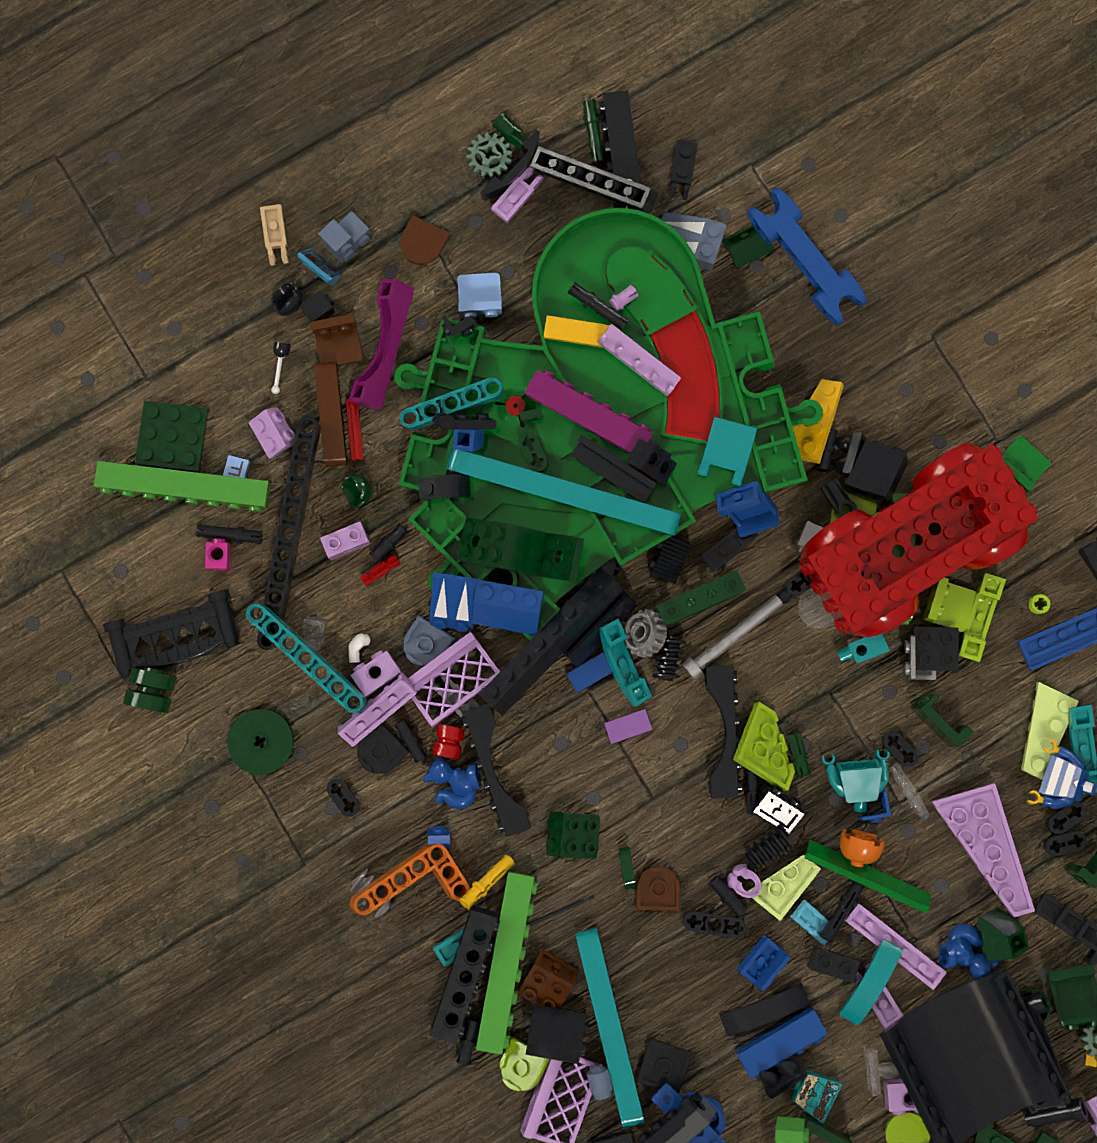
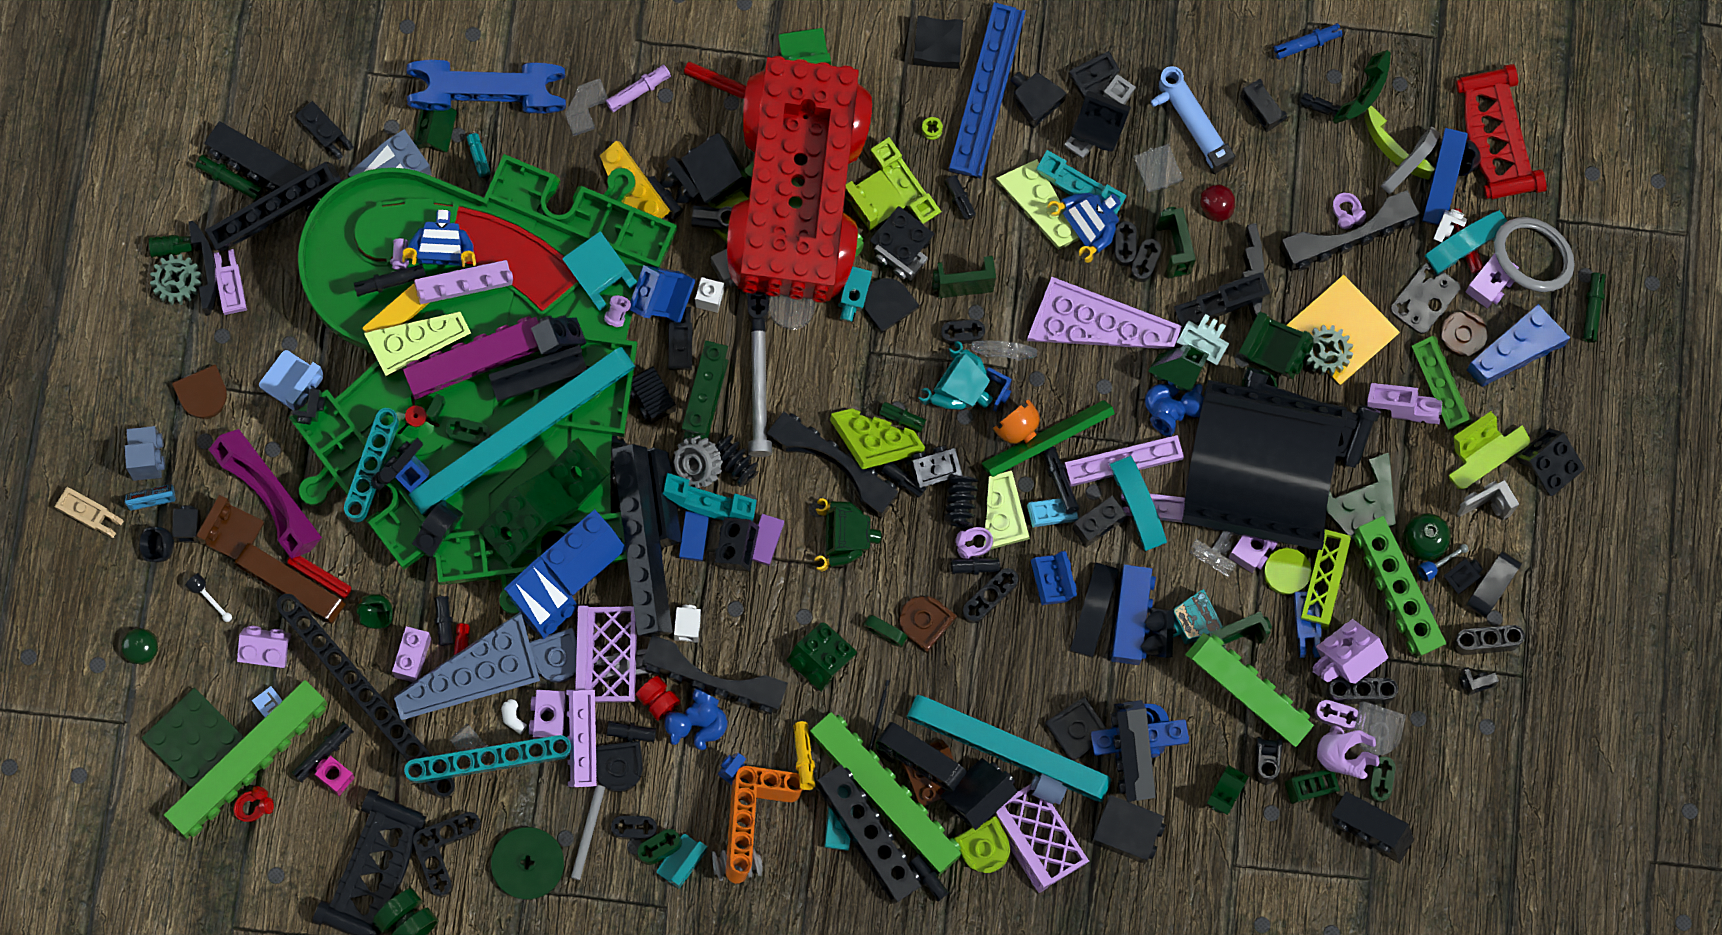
camera: 60 degrees left, 10 degrees down
none -> dark green hair [122,628,158,665]
none -> red piece [234,786,274,822]
none -> yellowish green wing [364,312,471,376]
none -> sand blue wing [394,612,540,720]
none -> torso [402,210,476,267]
none -> black beam [413,812,481,898]
none -> teal axle [467,133,491,177]
none -> clear tile [565,78,608,137]
none -> light grey bar [571,785,605,880]
none -> lavender bush [604,295,631,327]
none -> lavender pin [605,64,671,113]
none -> dark green beam [637,829,682,865]
none -> teal panel [657,834,708,889]
none -> white brick [674,605,701,643]
none -> red axle [684,62,746,99]
none -> white brick [695,277,724,313]
none -> black brick [715,517,759,572]
none -> dark green torso [815,498,881,572]
none -> black tile [864,278,920,333]
none -> black beam [876,722,967,793]
none -> black axle [944,175,976,220]
none -> light aqua hinge [1177,314,1229,365]

